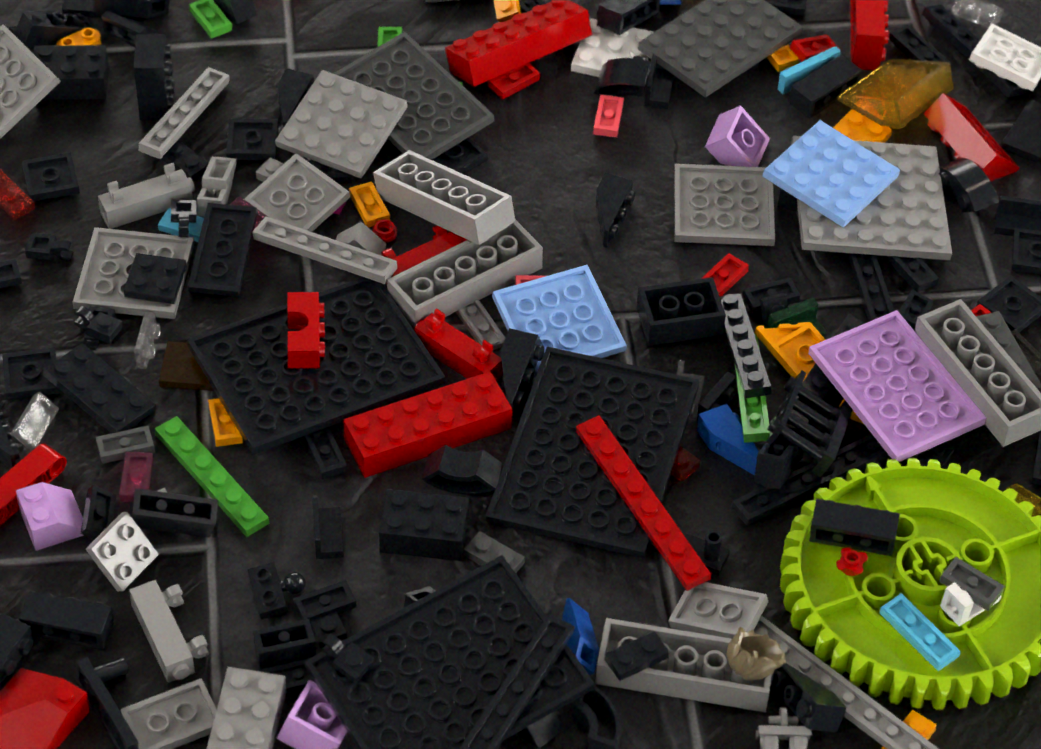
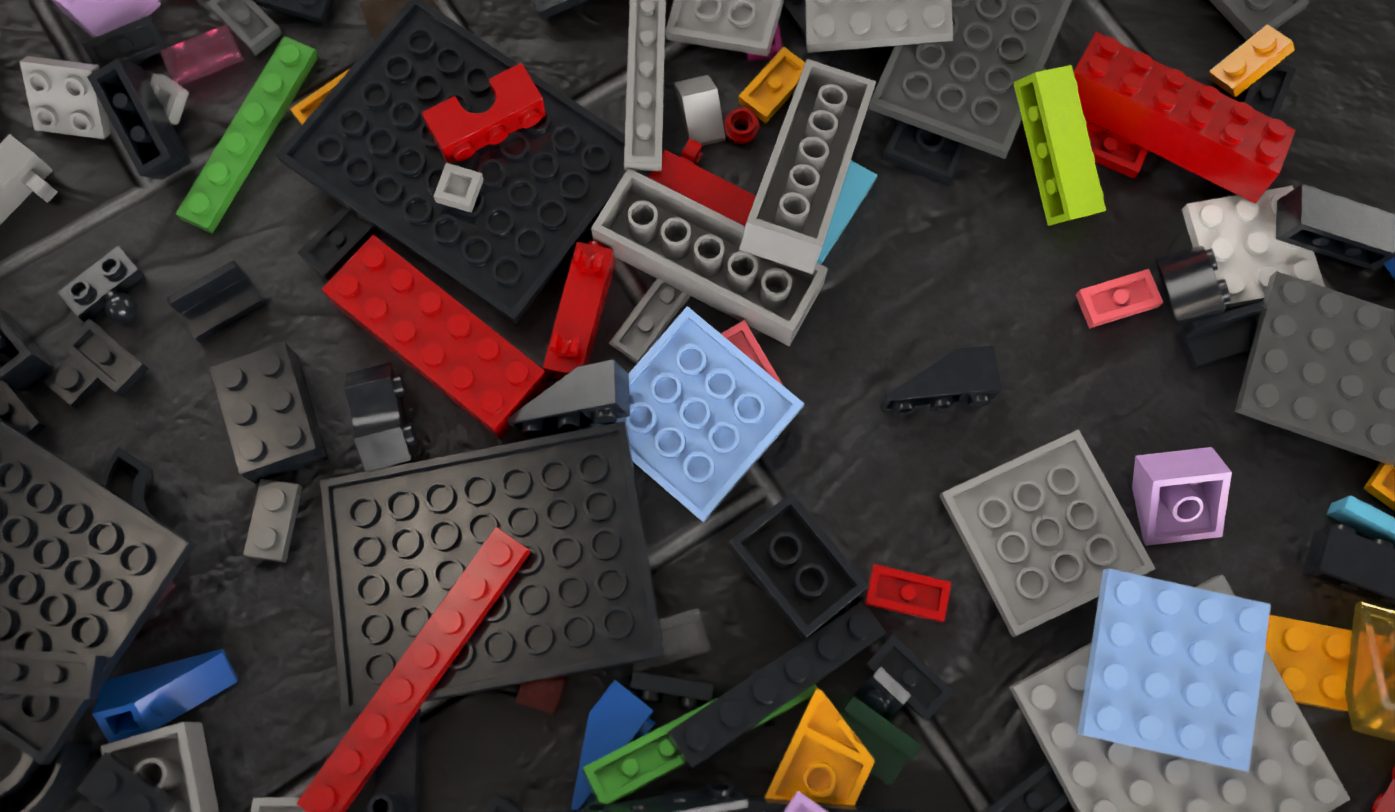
camera: 65 degrees right, 25 degrees up
none -> light grey plate [434,163,484,213]
none -> lime brick [1013,65,1106,226]

